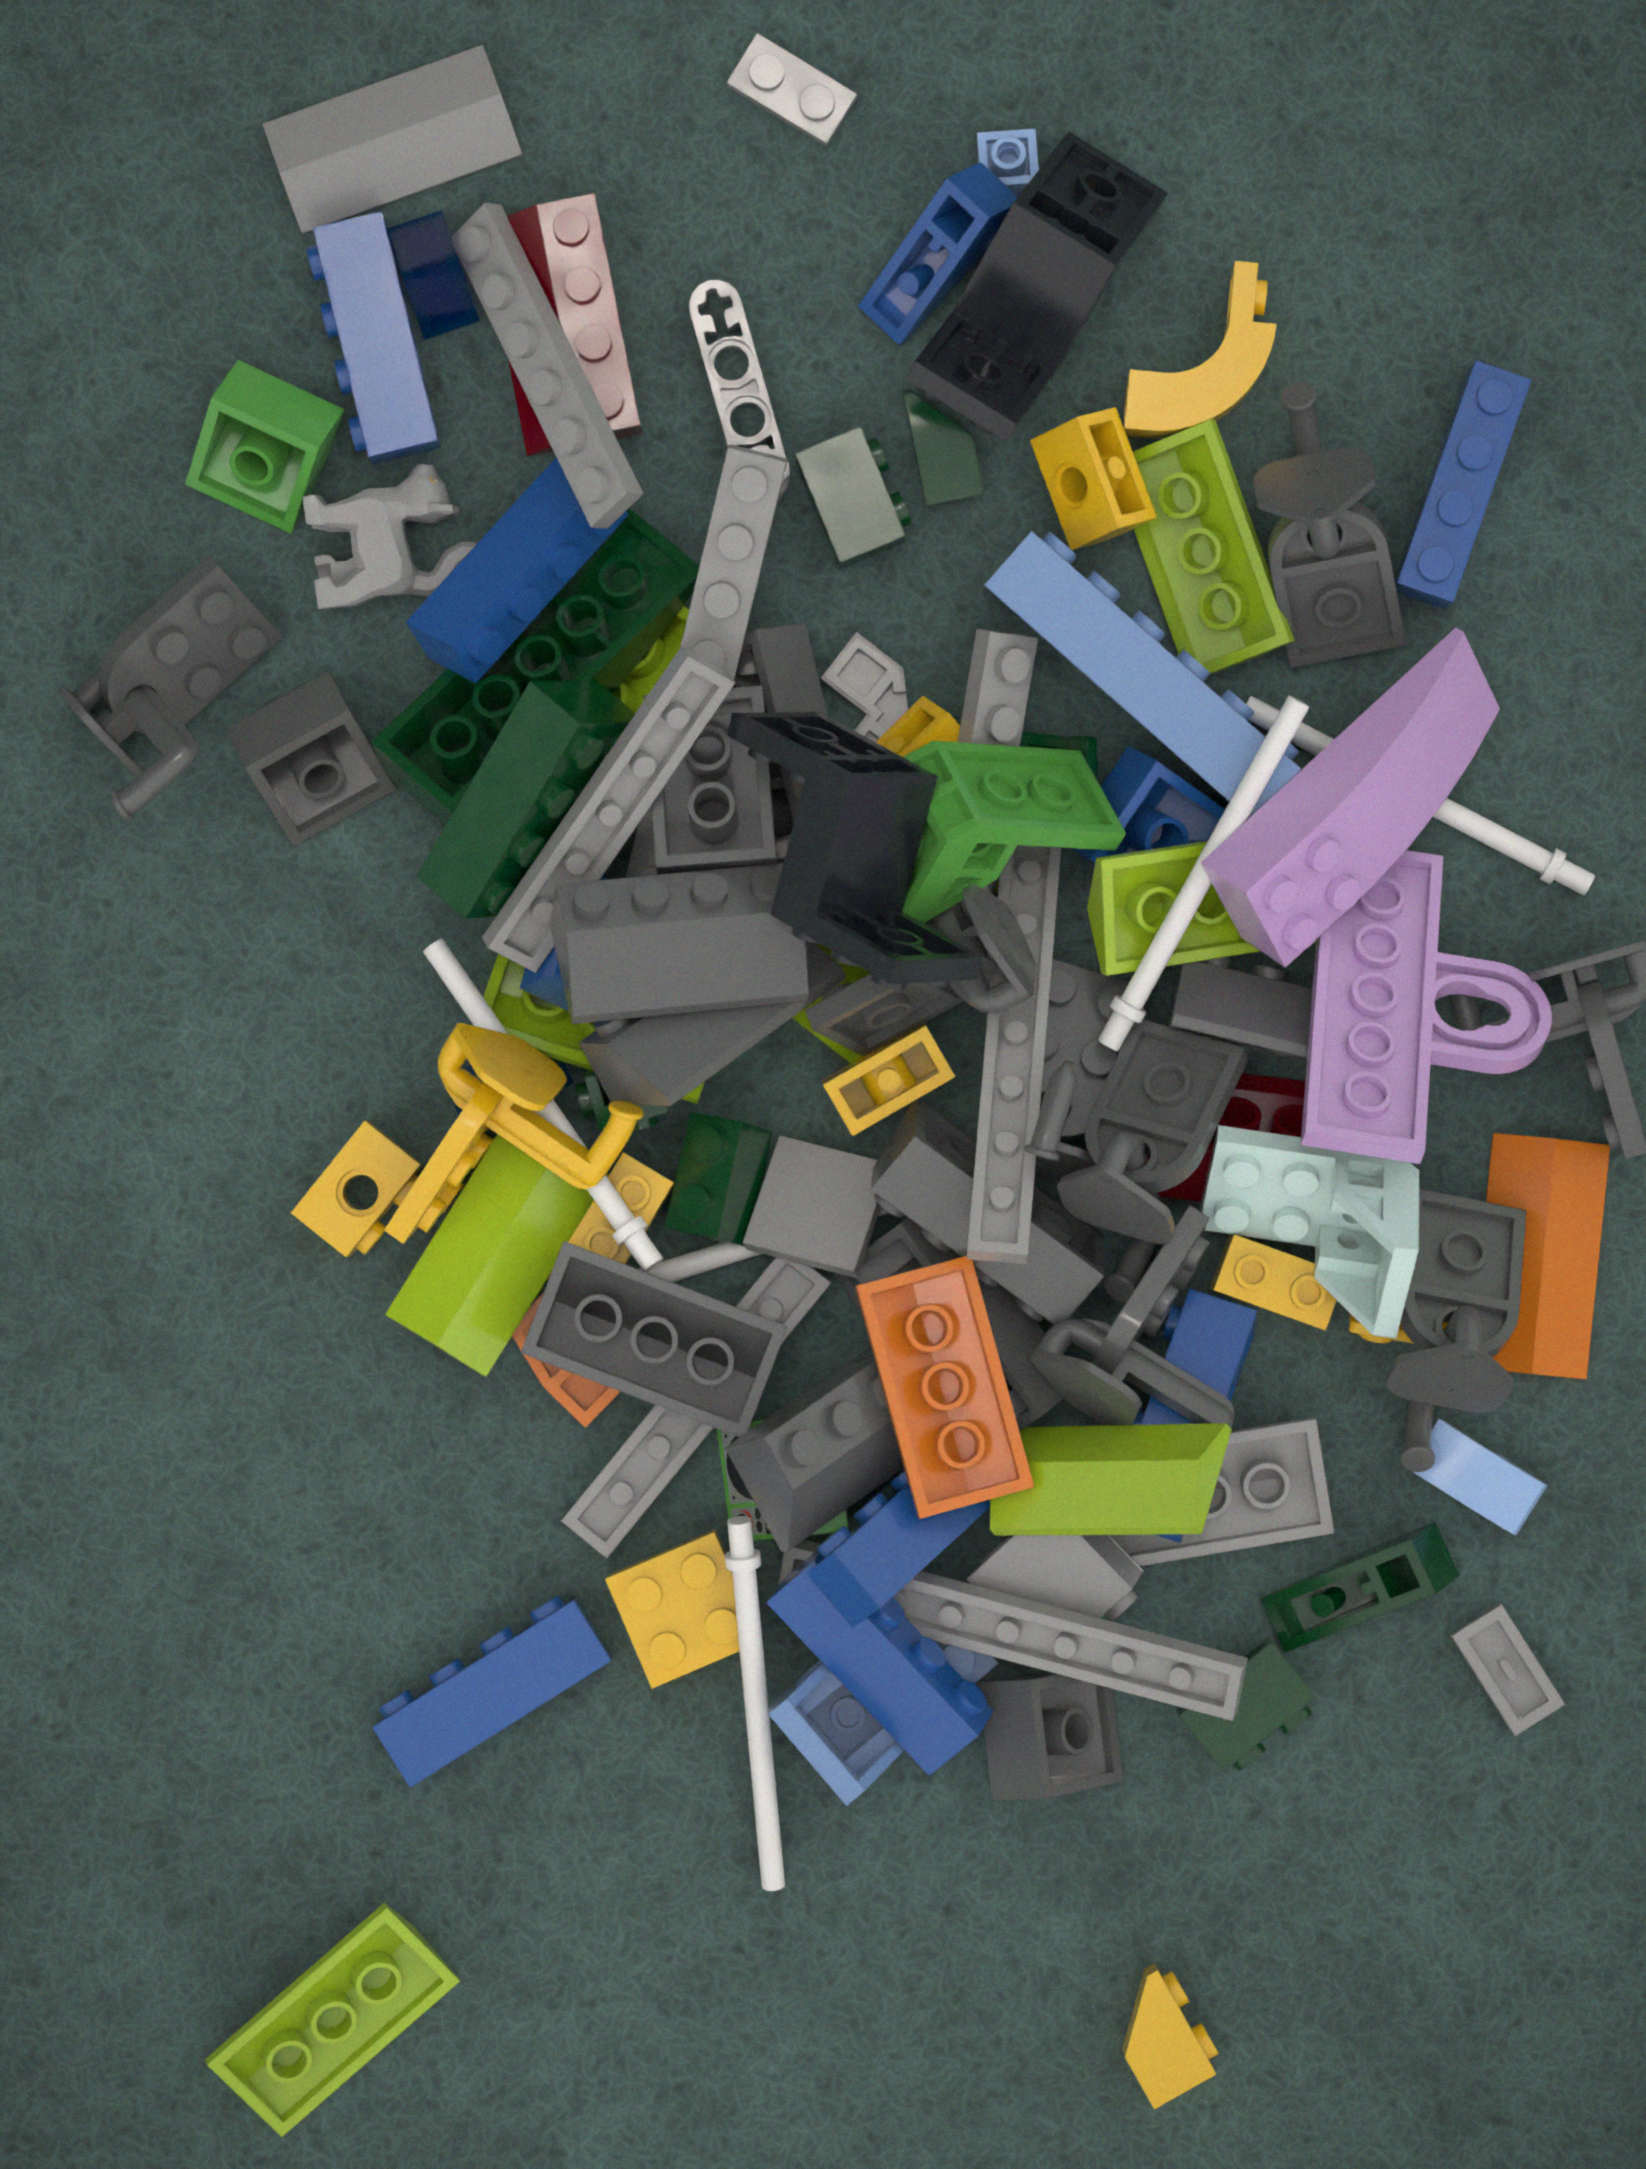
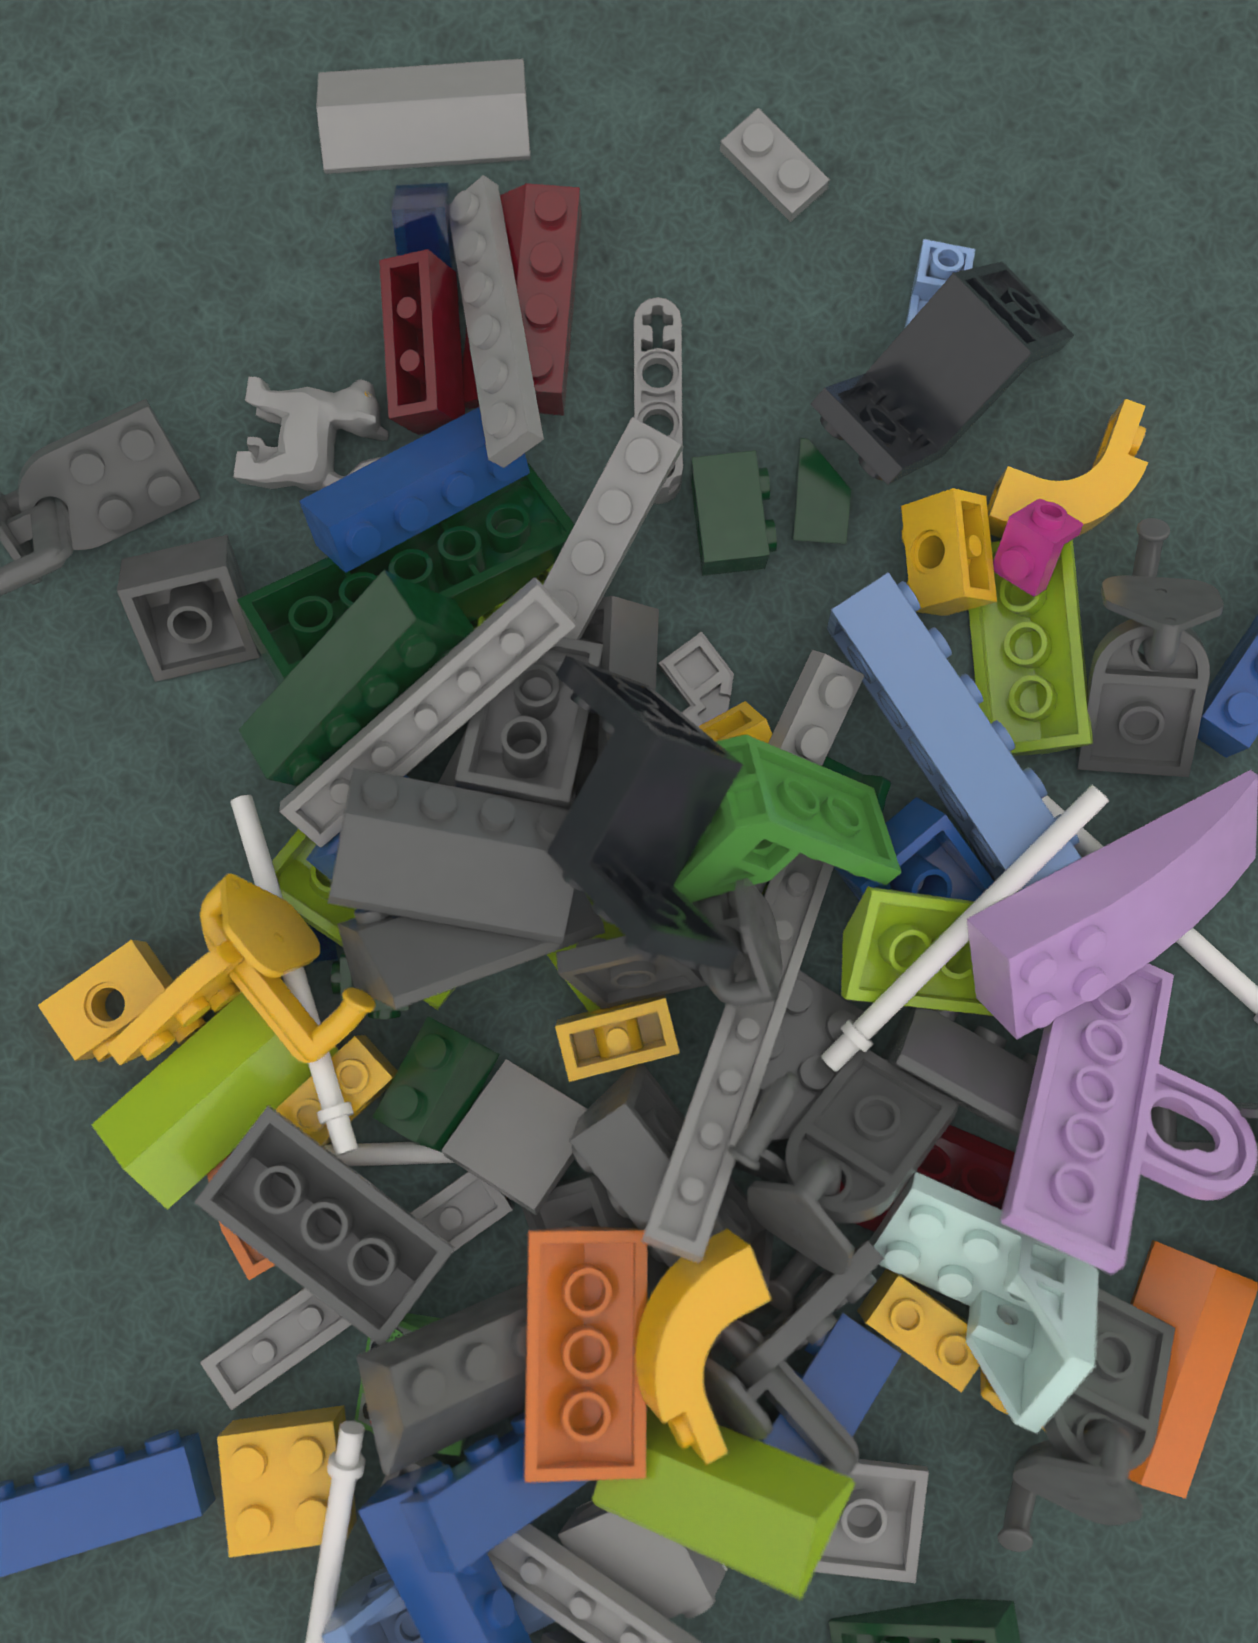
camera: 15 degrees right, 5 degrees down
bright green slope [185,360,345,534] -> none
brick [306,211,441,464] -> none
blue slope [858,162,1018,345] -> none
light blue slope [1414,1419,1548,1535] -> none
none -> dark red brick [379,249,465,435]
none -> yellow arch [635,1228,771,1465]
none -> dark pink bracket [993,499,1083,597]

